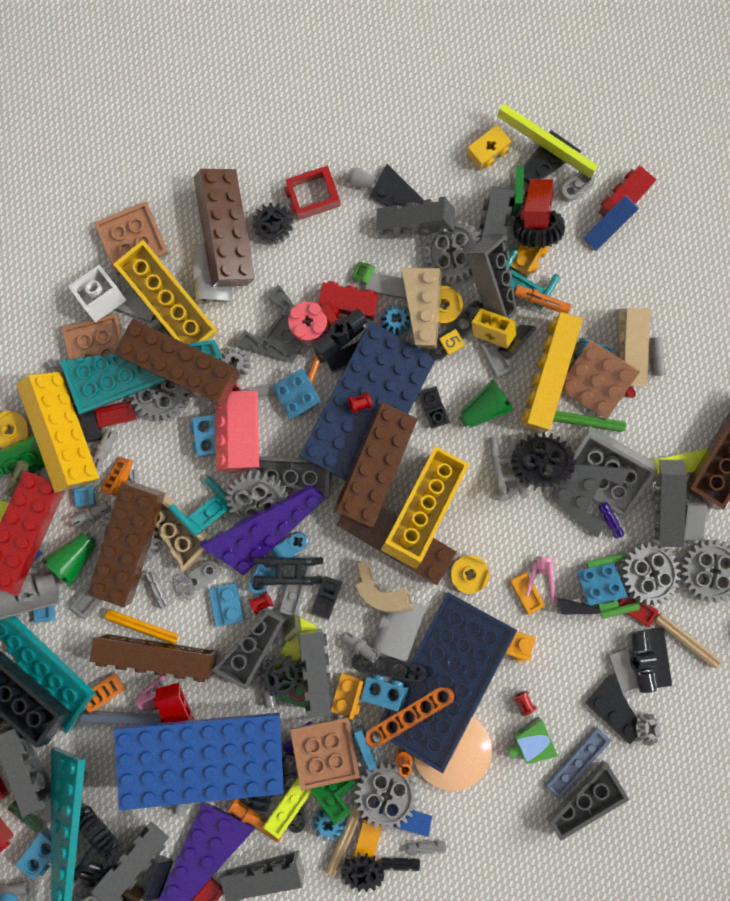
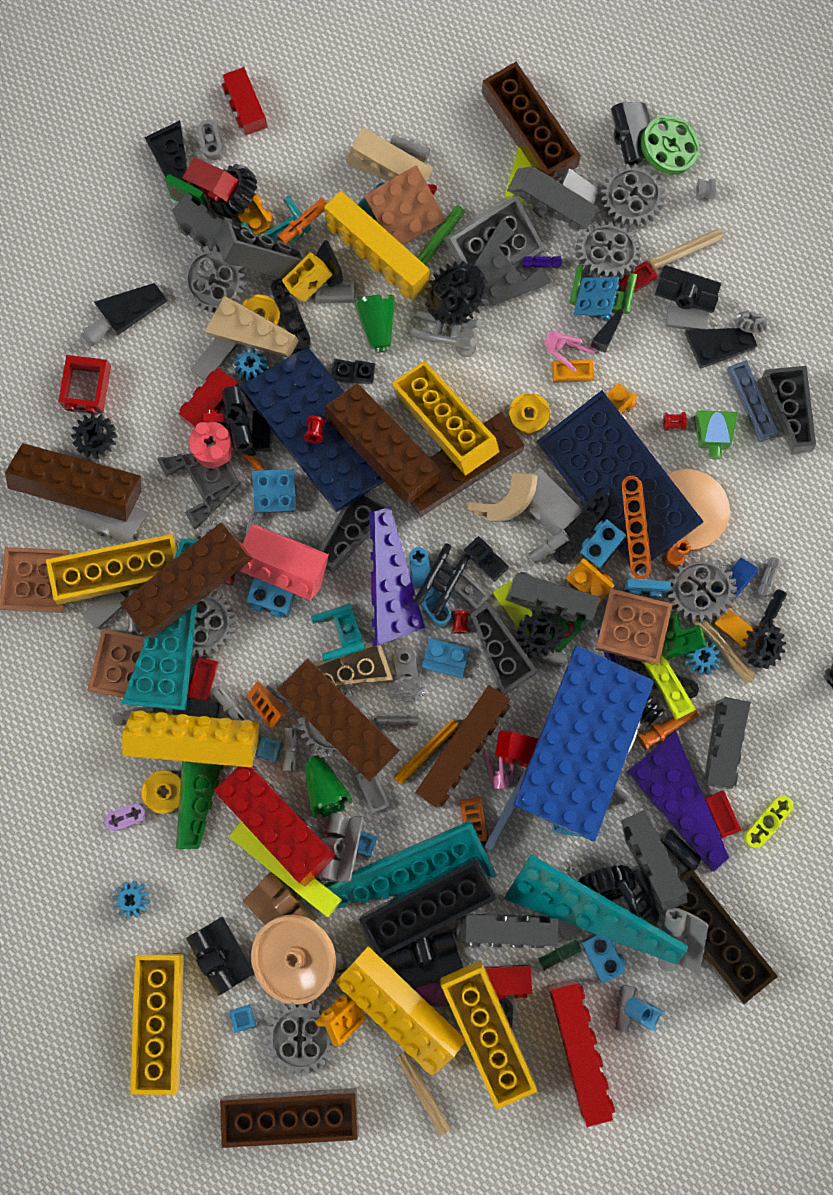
camera: 65 degrees left, 5 degrees down
olive axle [5,460,29,497] -> none
white brick [68,265,127,322] -> none
light grey gear [225,470,289,520] -> none
olive tile [283,613,301,642] -> none
bright green tile [351,262,376,284] -> none
dark grey wedge [376,196,455,238] -> none
yellow tile [439,329,465,356] -> none
yellow brick [466,124,511,171] -> none
neon yellow tile [497,104,598,178] -> none
blue tile [583,195,640,251] -> none

